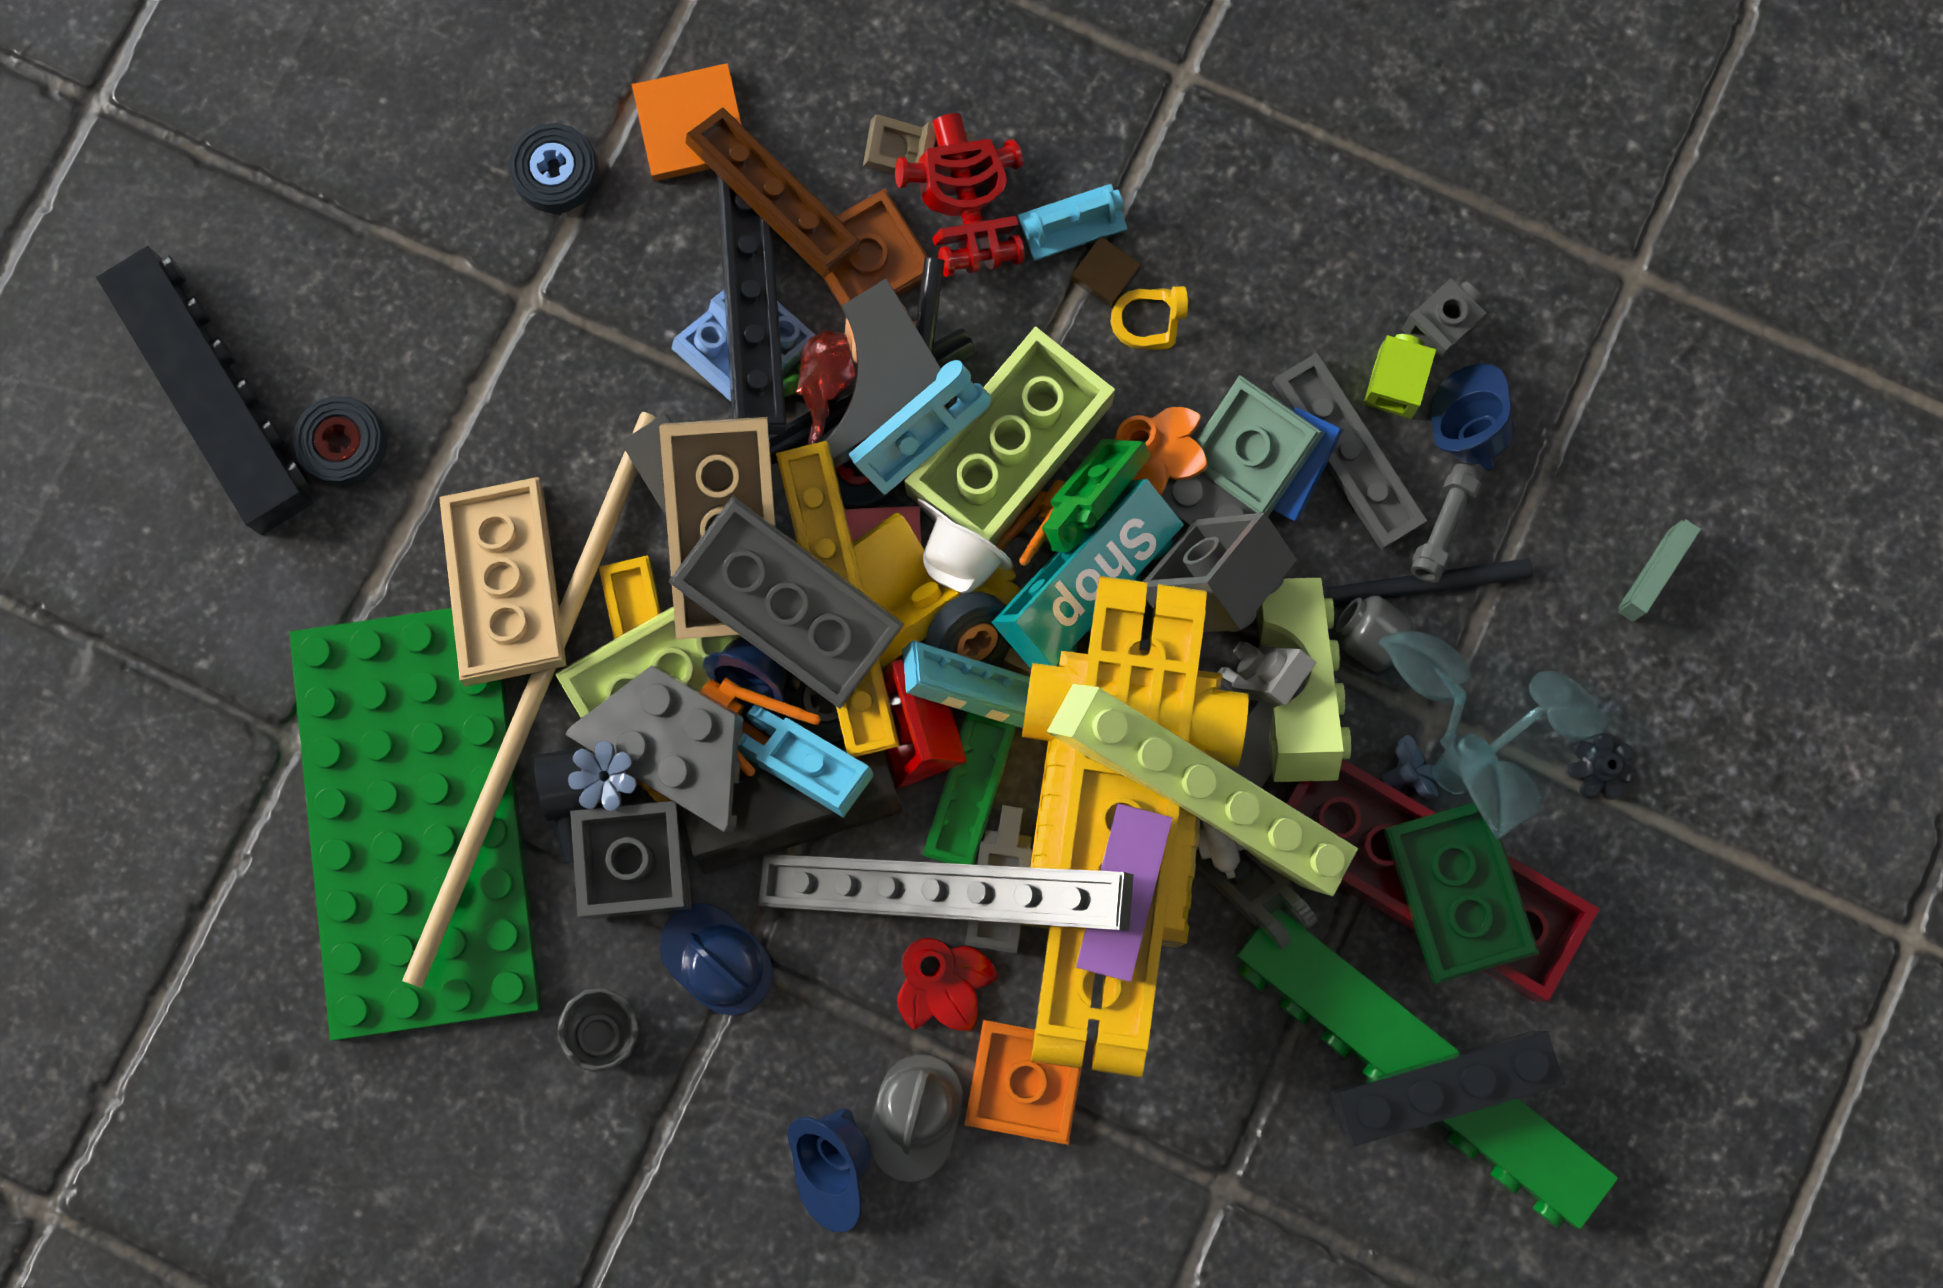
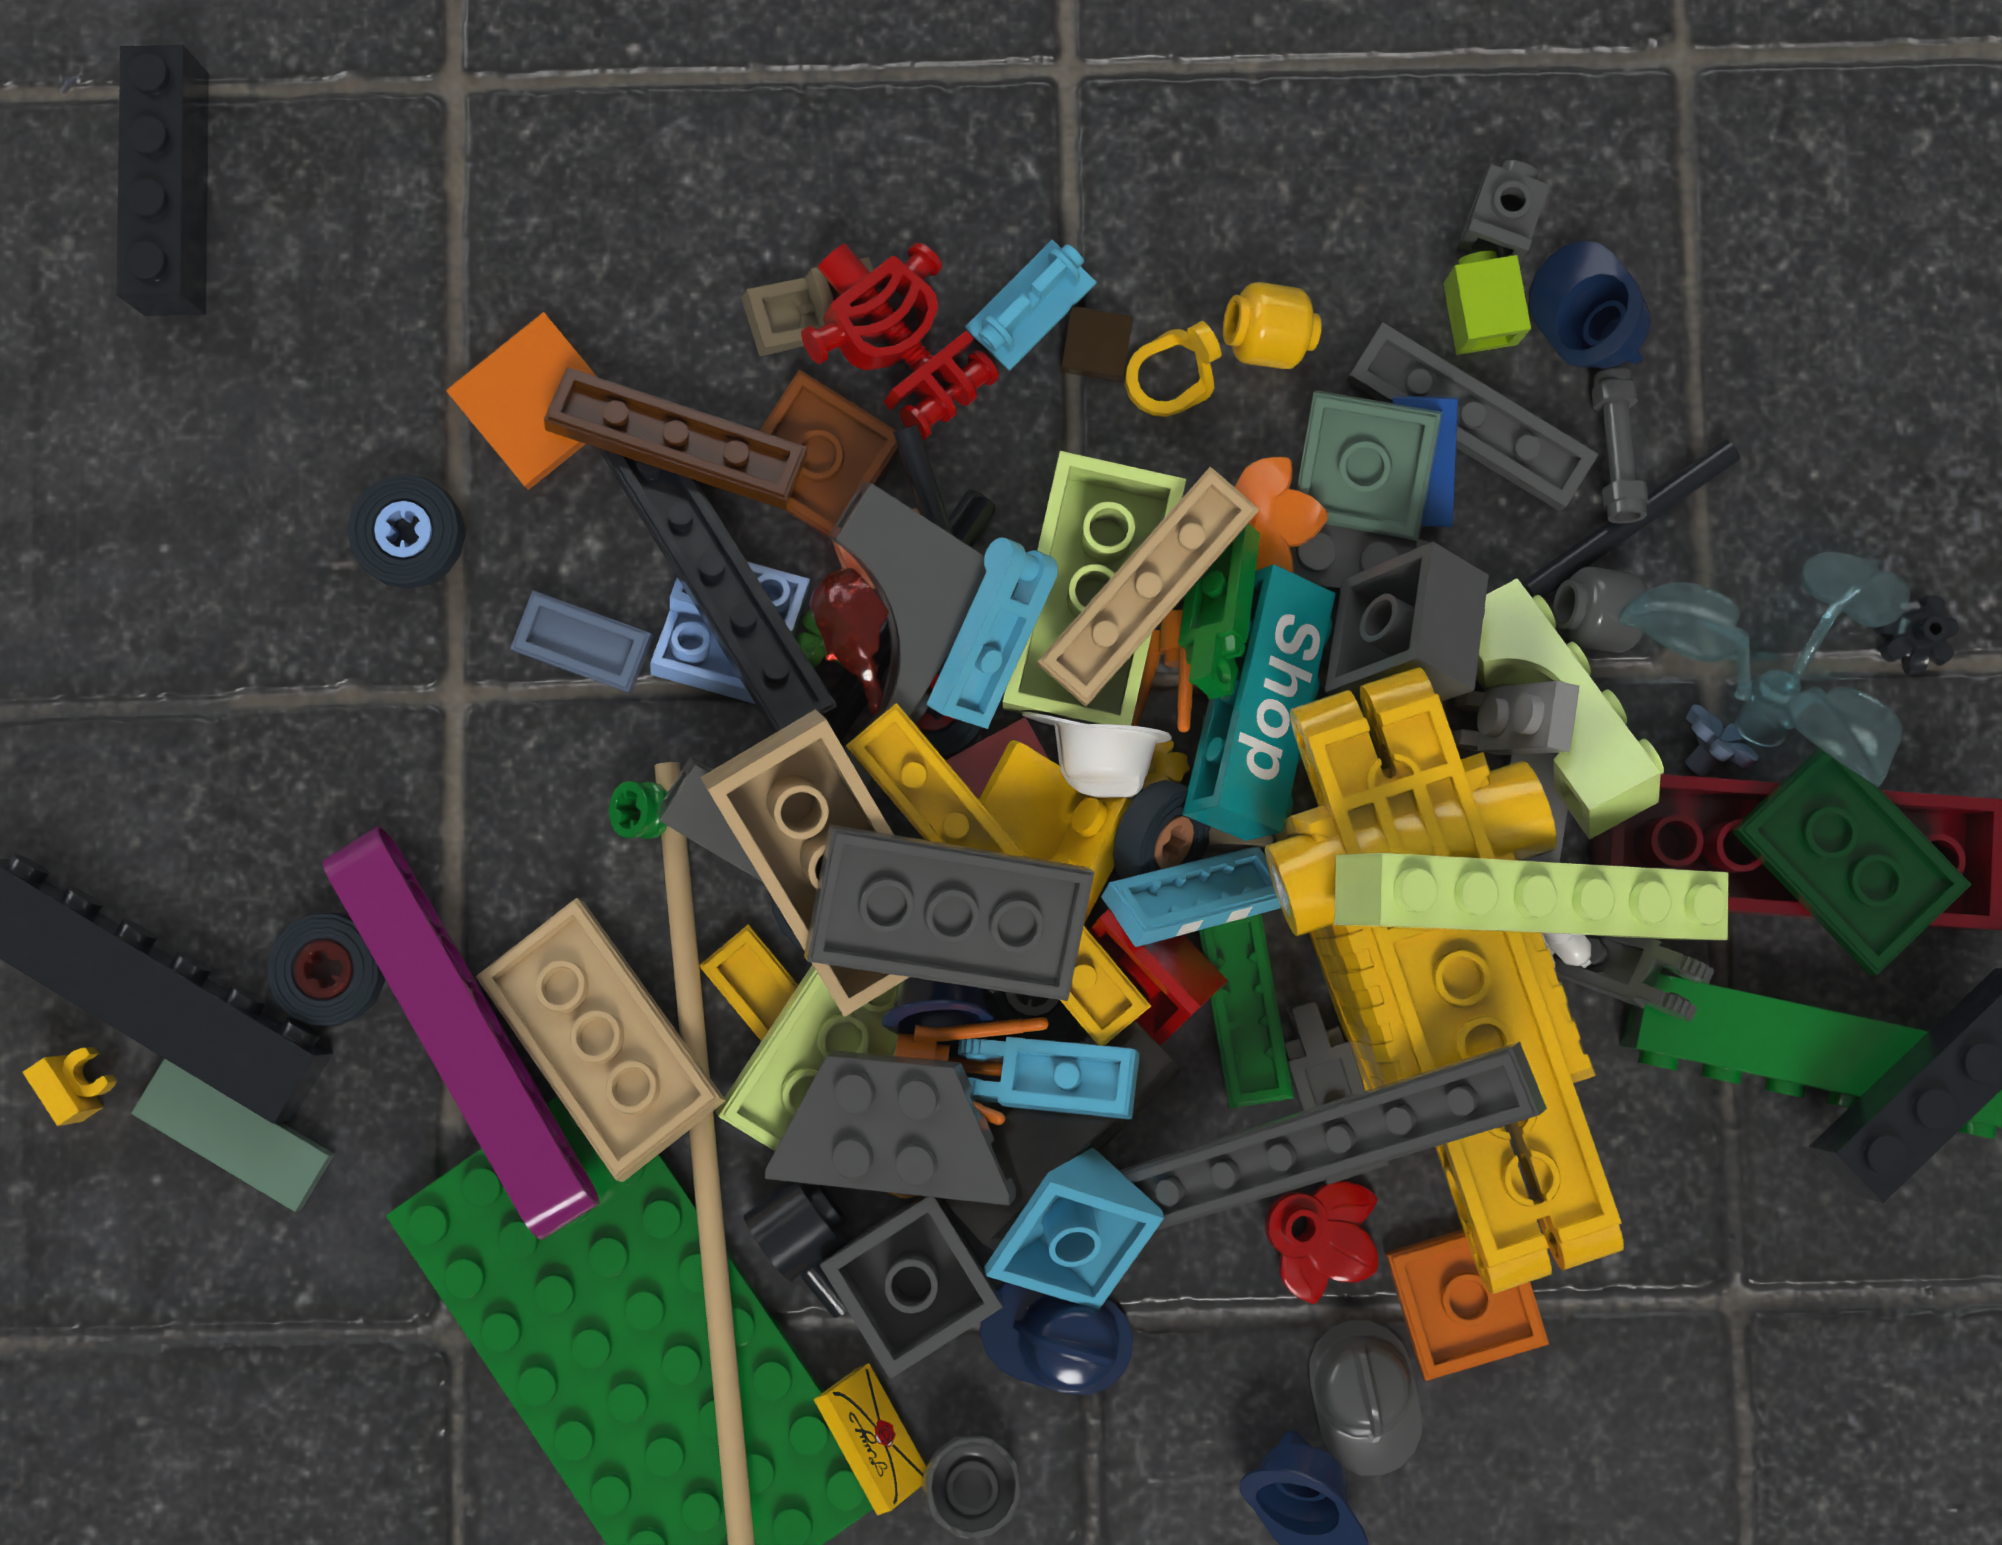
camera: 30 degrees left, 5 degrees up
sand blue plant [568,741,637,811] -> none
medium lavender tile [1075,803,1172,982] -> none
sand green tile [1618,519,1701,622] -> none
none -> yellow tile [23,1047,117,1126]
none -> sand green tile [131,1058,335,1212]
none -> magenta beam [322,826,600,1240]
none -> sand blue tile [510,590,654,695]
none -> green bush [609,781,668,839]
none -> yellow tile [814,1363,926,1516]
none -> medium azure slope [984,1148,1164,1310]
none -> tan tile [1037,467,1260,707]
none -> yellow head [1223,282,1321,369]

